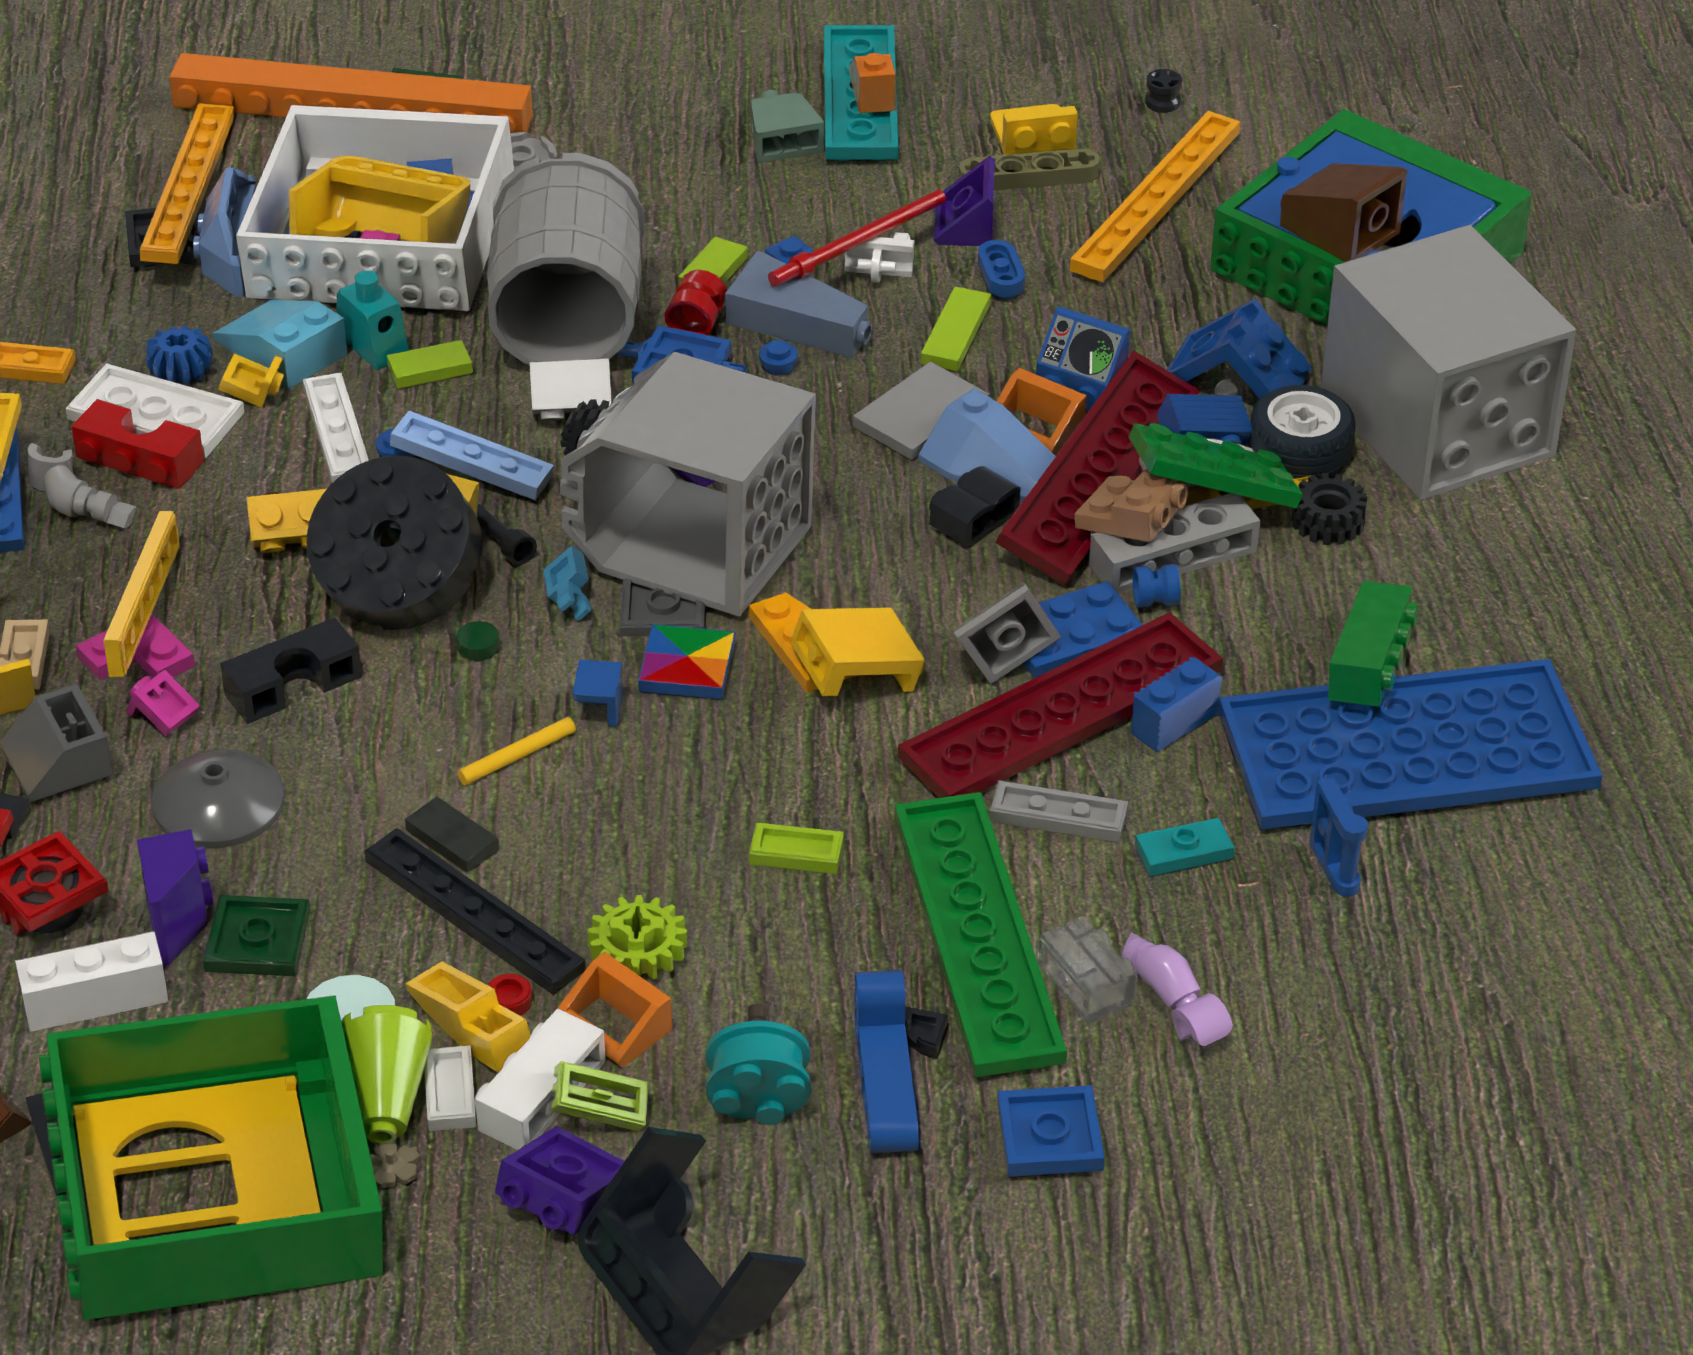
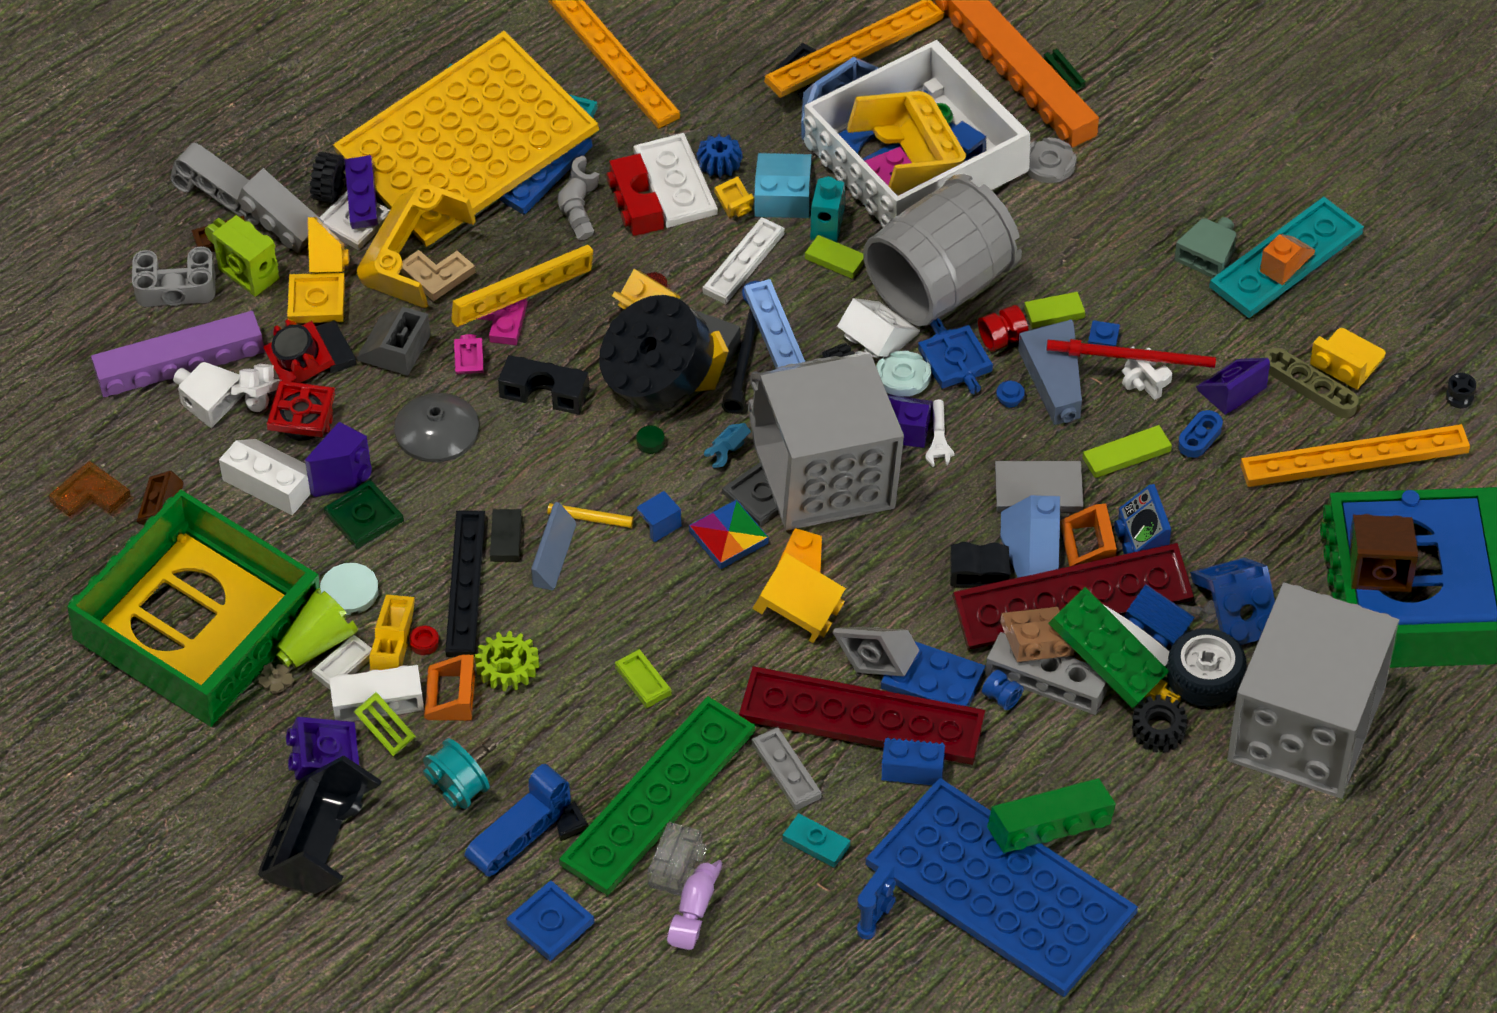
camera: 50 degrees right, 10 degrees up
none -> sand blue slope [531,502,576,590]

